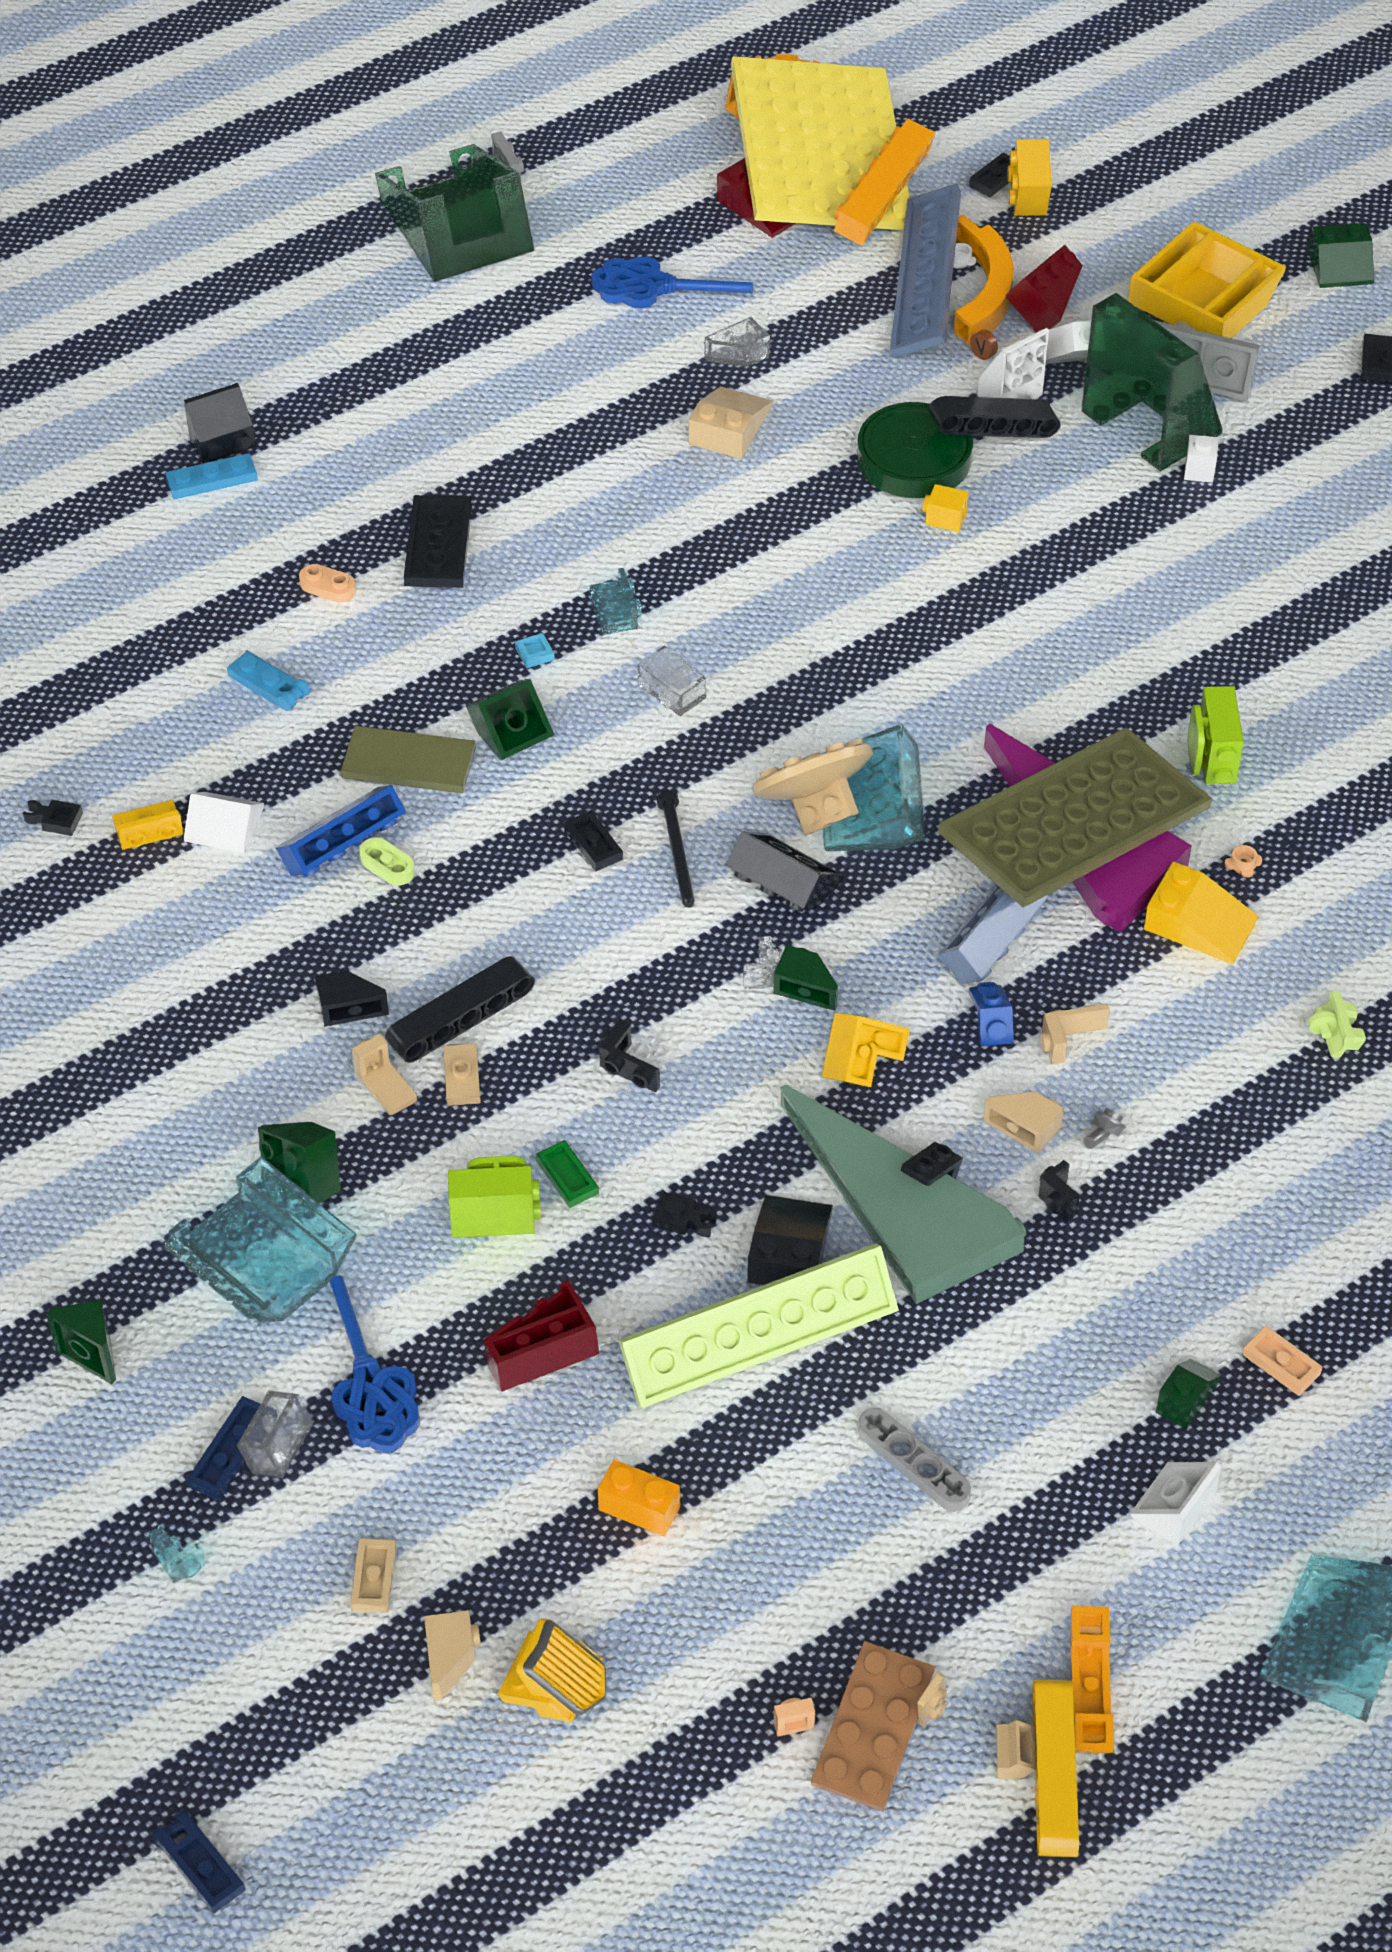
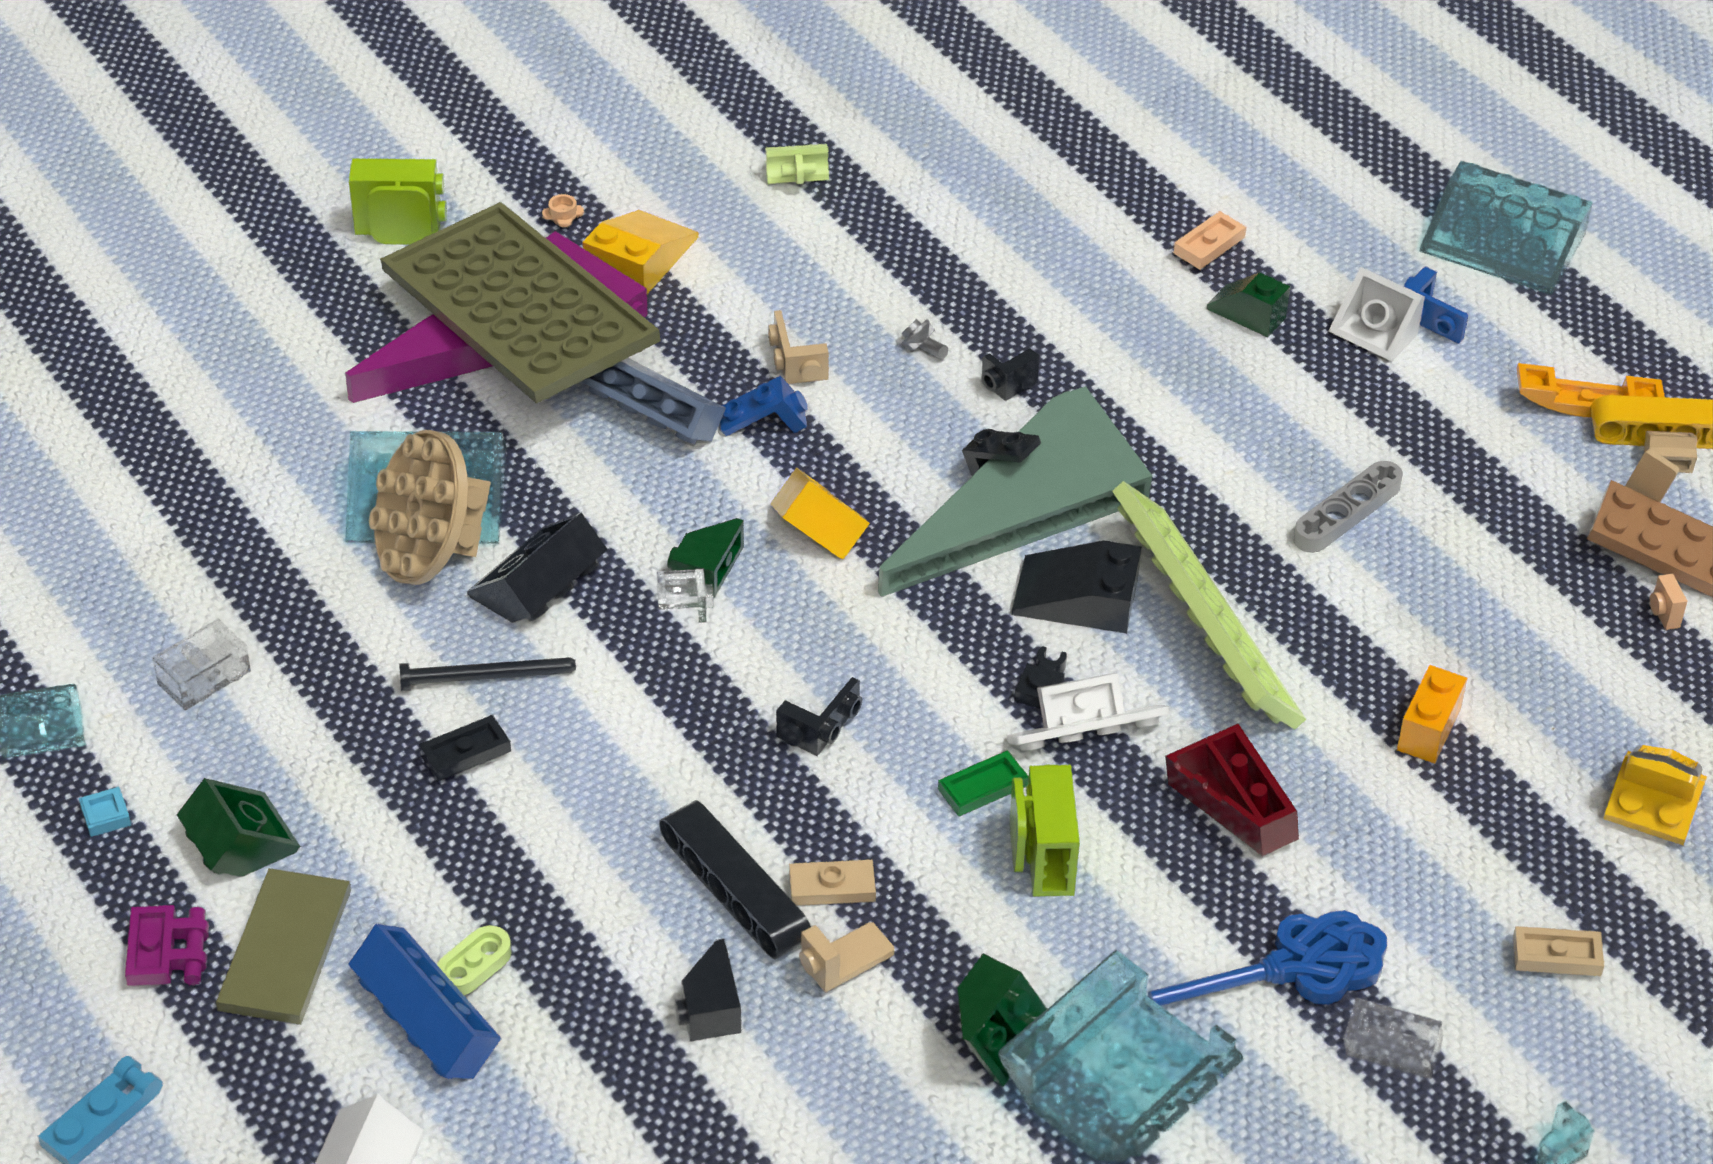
camera: 90 degrees left, 5 degrees down
dark blue plate [186,1396,275,1501] -> none
tan slope [424,1610,481,1701] -> none
tan slope [983,1092,1064,1154] -> none
none -> magenta plate [125,905,209,986]
none -> white bracket [1007,673,1170,751]
none -> blue bracket [1403,266,1468,344]

